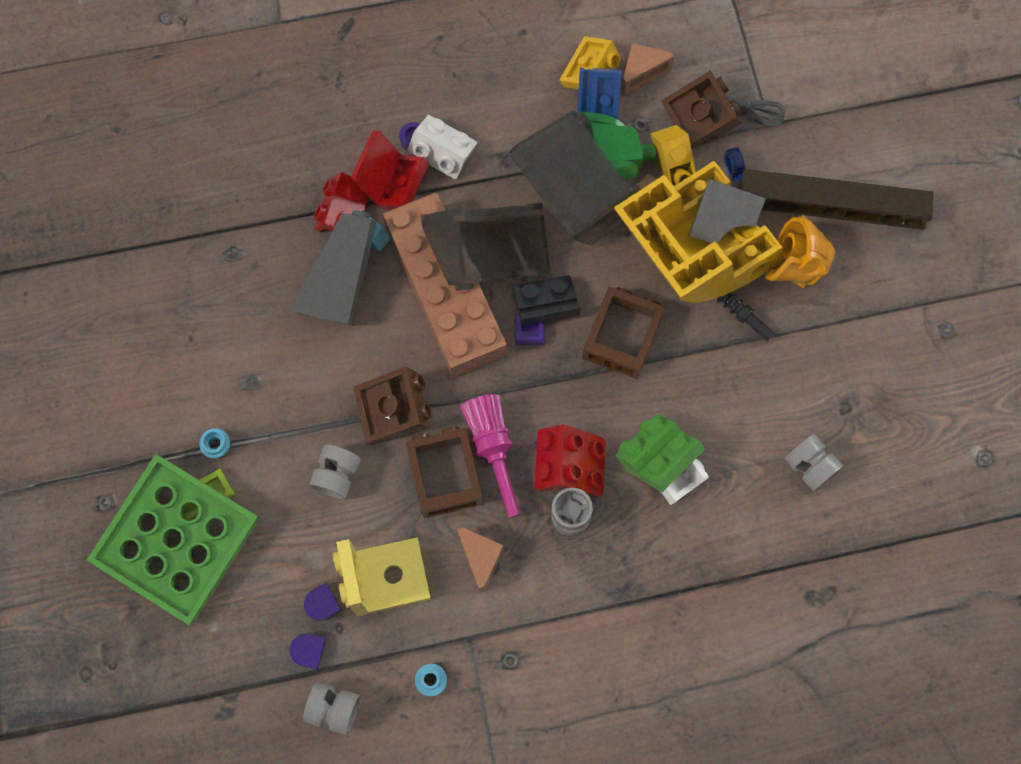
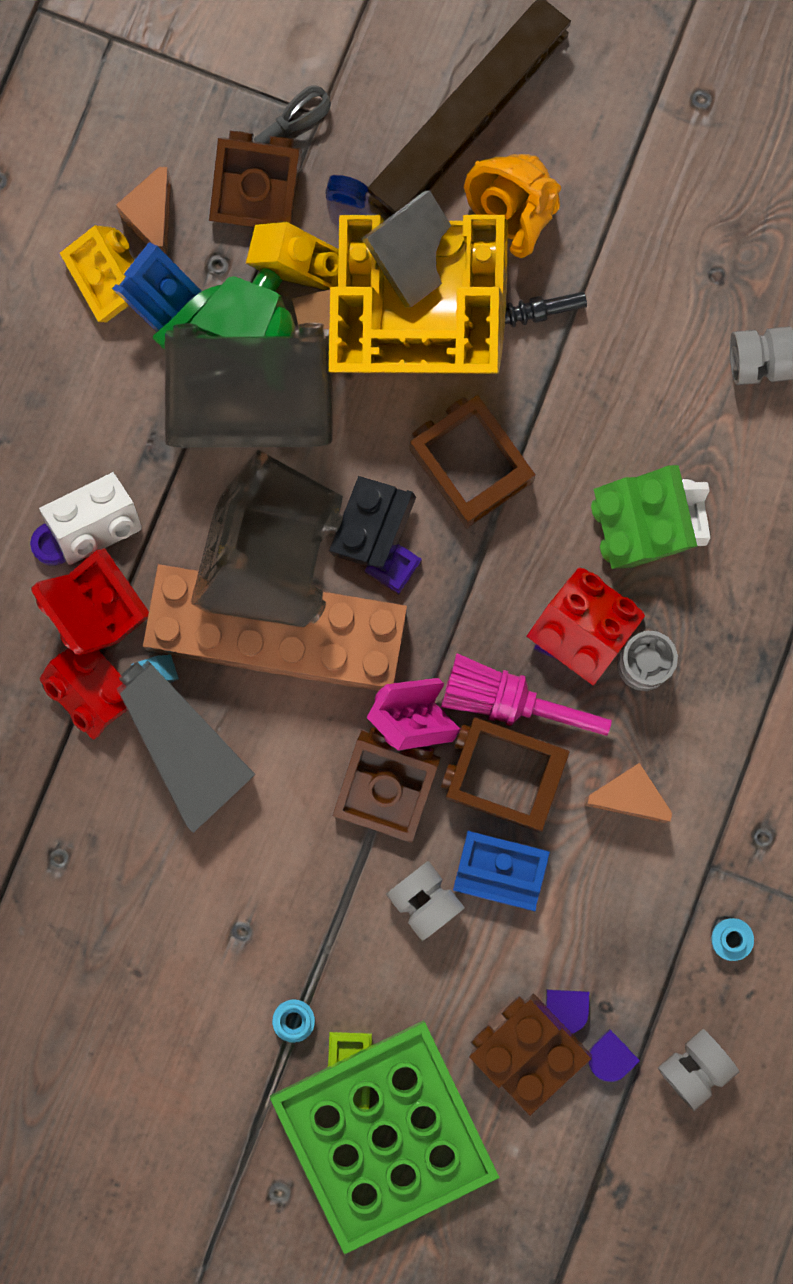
camera: 60 degrees left, 10 degrees up
light yellow bracket [333,537,431,617] -> none
none -> dark pink bracket [367,678,460,750]
none -> blue plate [453,831,550,911]
none -> reddish brown plate [469,993,593,1116]

